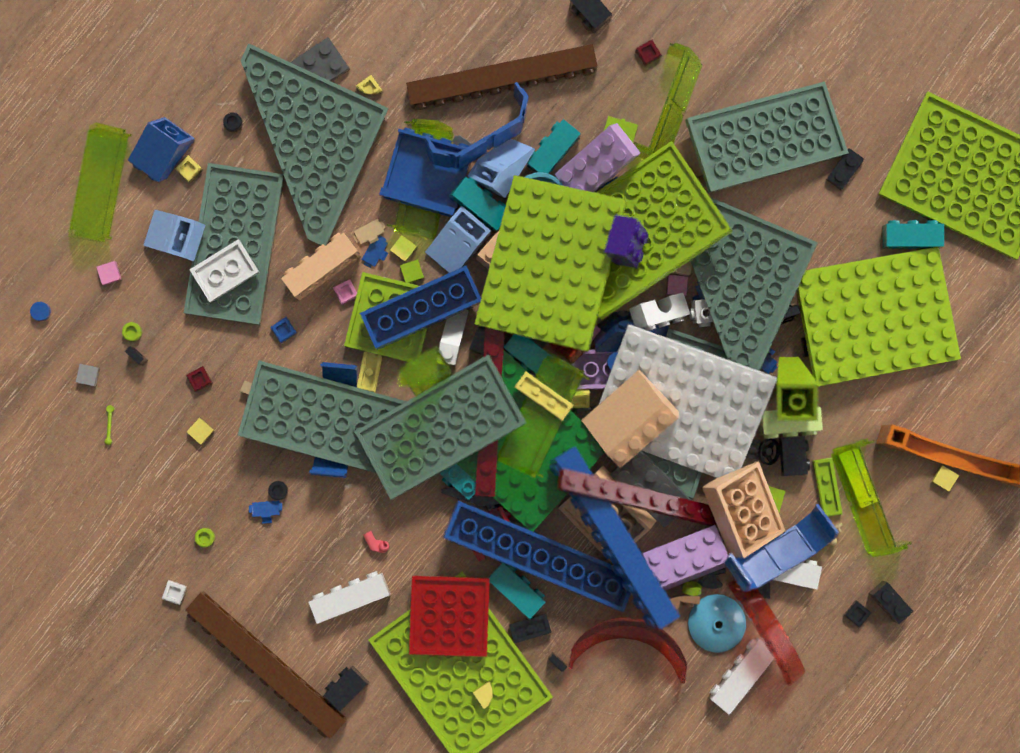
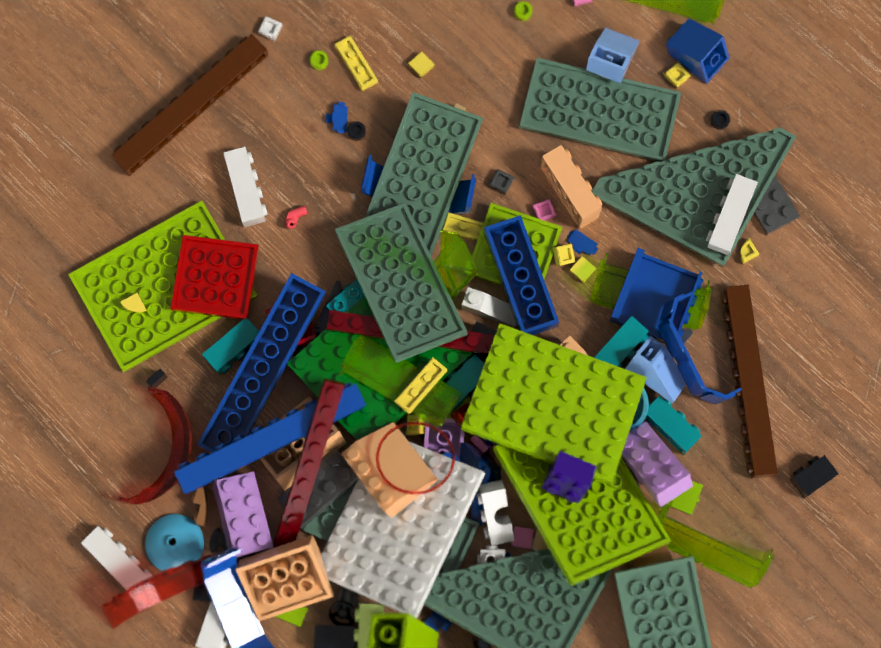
camera: 90 degrees right, 10 degrees down
black tile [125,346,148,365] -> none
dark red tile [186,366,213,392] -> none
white plate [190,239,260,303] -> none
blue tile [270,317,297,344] -> none
black brick [323,666,369,712] -> none
tan piece [353,219,386,244] -> none
lime tile [400,259,424,283] -> none
light blue slope [425,206,491,273] -> none
black plate [509,614,552,644] -> none
dark red tile [635,39,662,66] -> none
lime tile [682,581,702,596] -> none
none -> light yellow tile [334,36,378,91]
none -> clear red piece [376,422,455,495]
none -> dark grey tile [489,169,515,195]
none -> light yellow tile [553,243,575,266]
none -> white brick [706,174,758,256]

